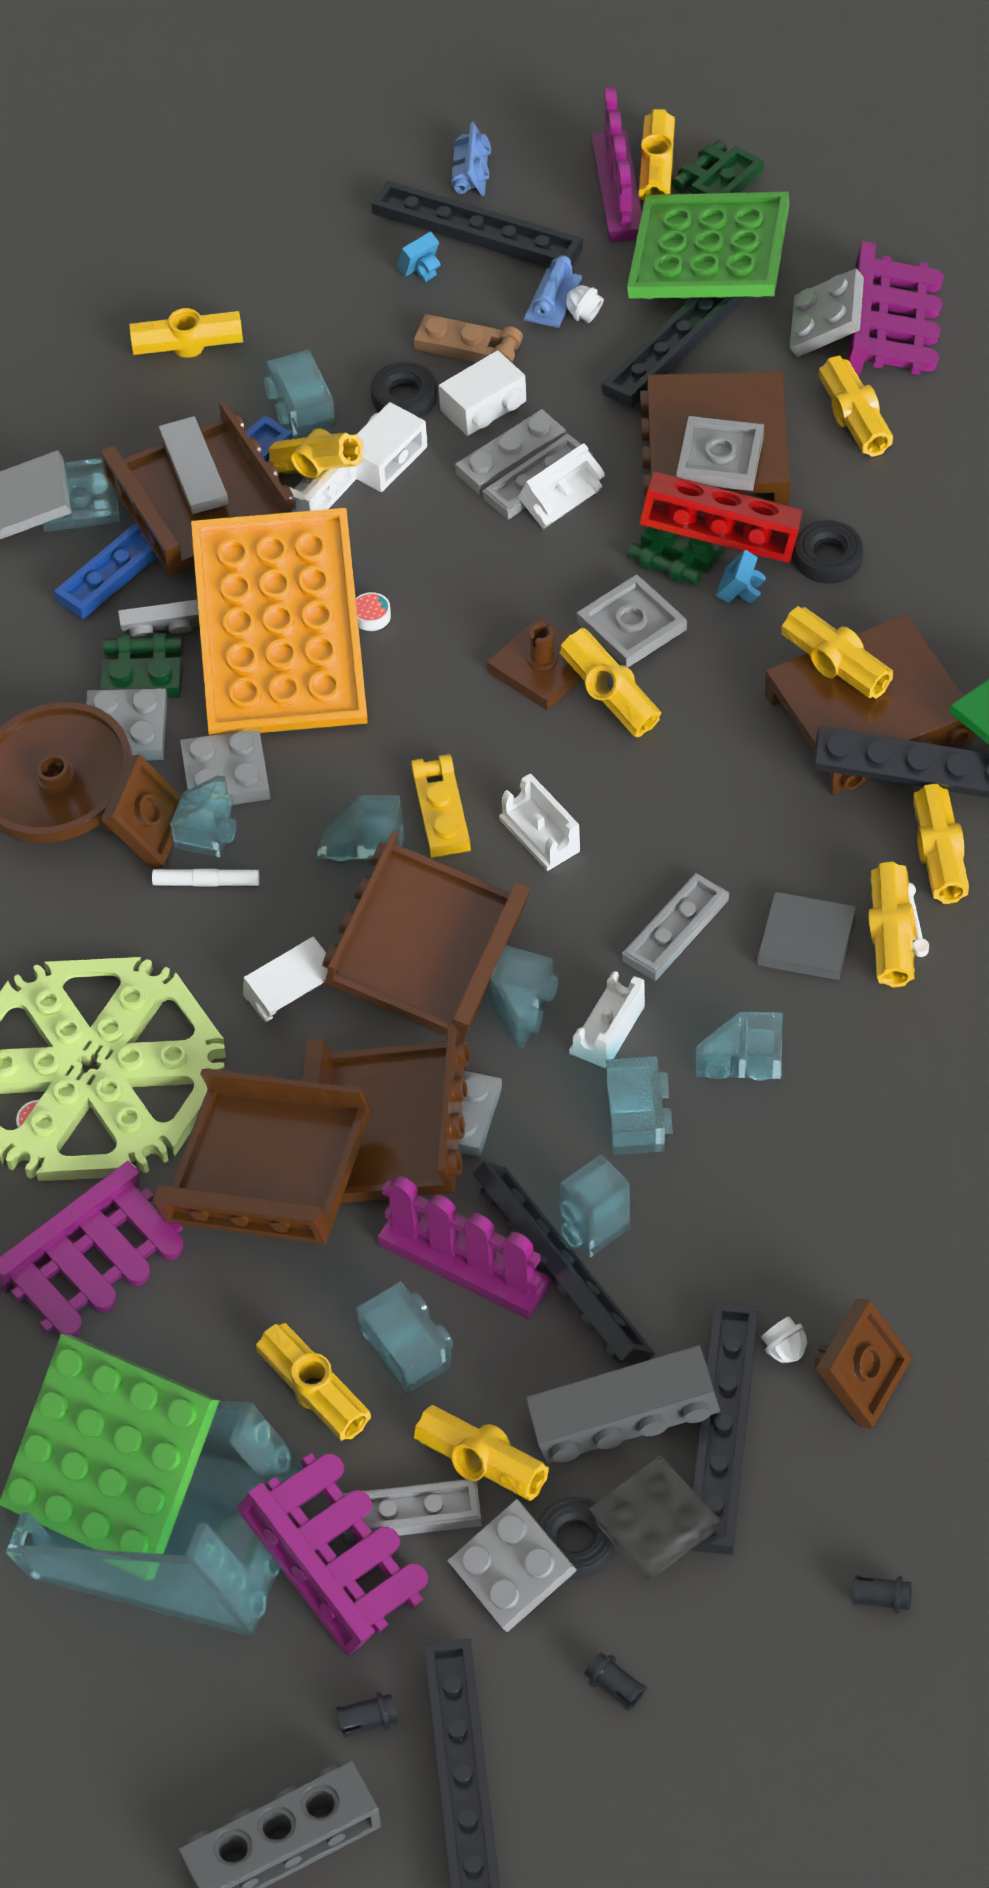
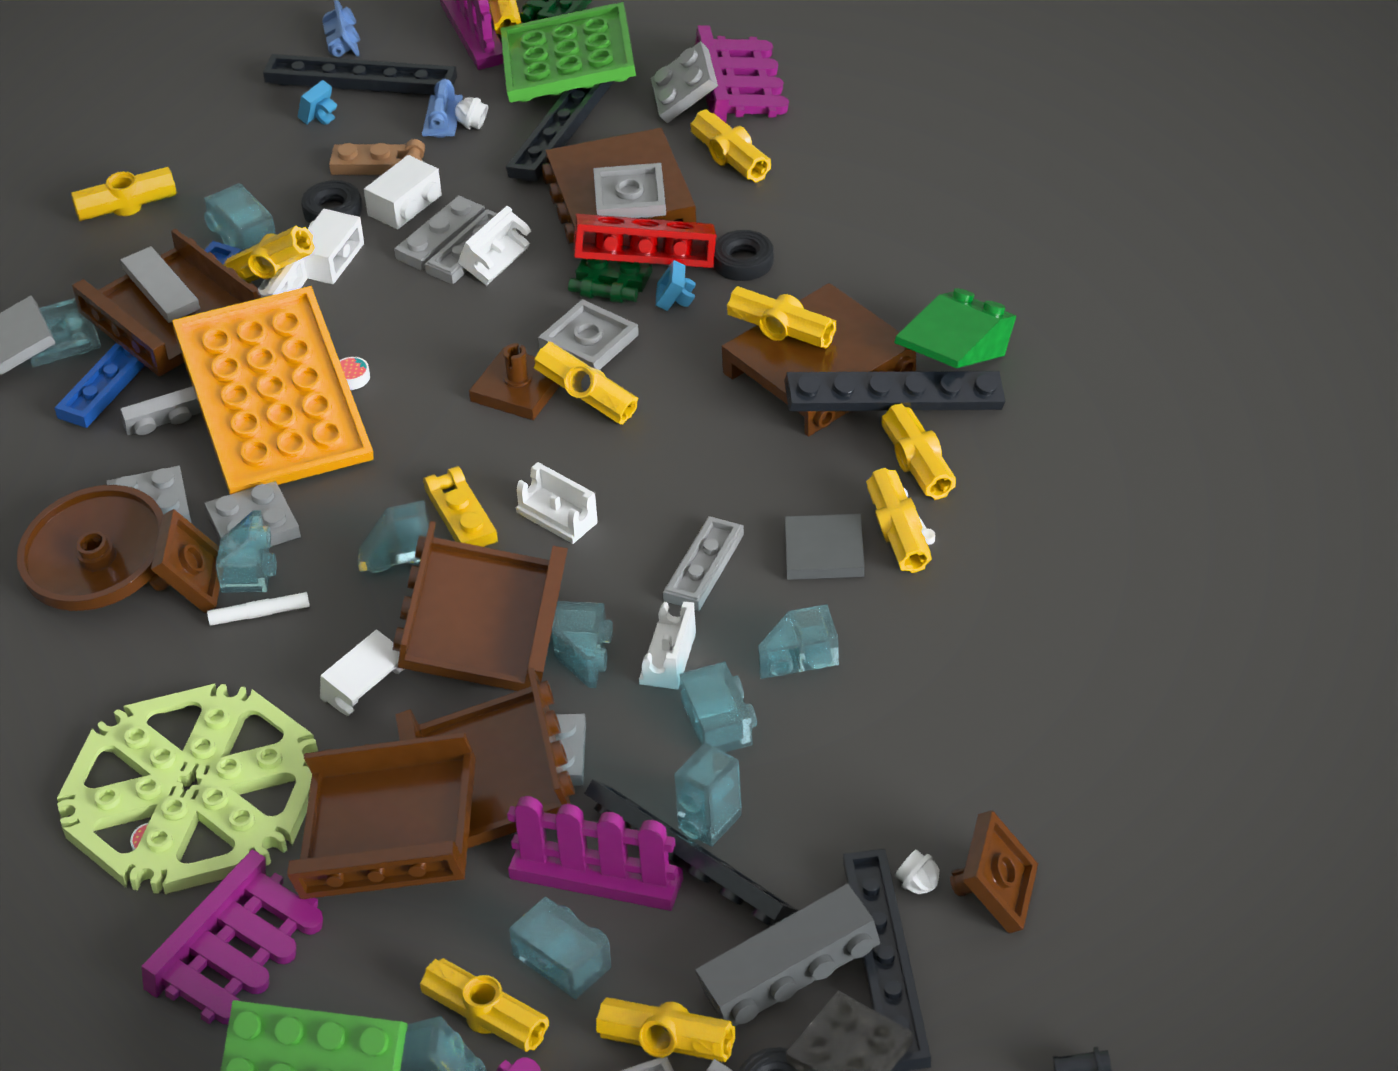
camera: 15 degrees left, 10 degrees down
dark green plate [100,634,183,698] -> none

